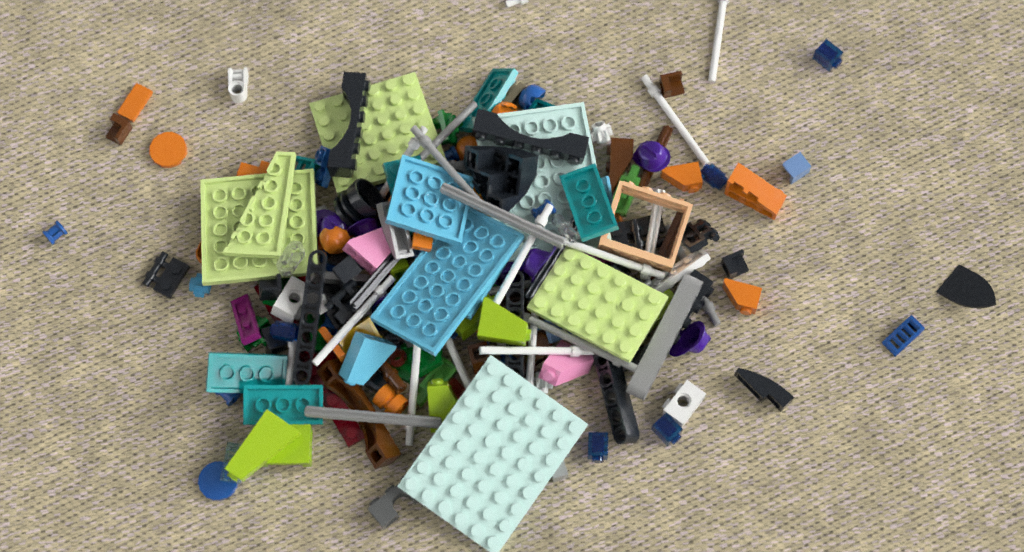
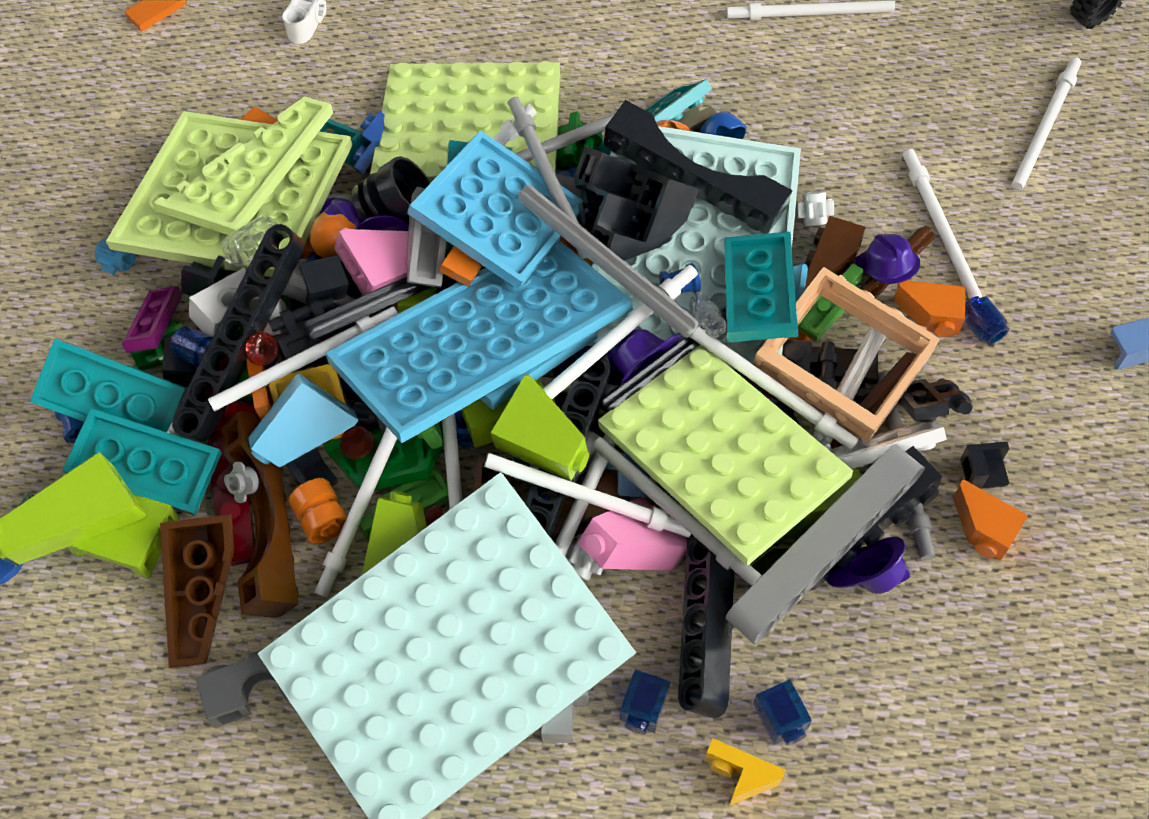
camera: 20 degrees right, 10 degrees down
reddish brown panel [106,113,133,146] -> none
black plate [142,251,190,299] -> none
orange tile [149,132,187,168] -> none
light grey axle [304,406,442,428] -> none
black arch [327,72,371,178] -> none
reddish brown pin [379,360,407,394] -> none
reddish brown panel [659,71,685,98] -> none
white brick [662,380,706,428] -> none
orange wedge [724,162,787,220] -> none
black slope [734,368,794,412] -> none
none -> reddish brown wedge [160,514,234,668]
none -> light grey plate [224,462,259,503]
none -> clear red plate [245,332,279,366]
none -> yellow slope [705,738,786,805]

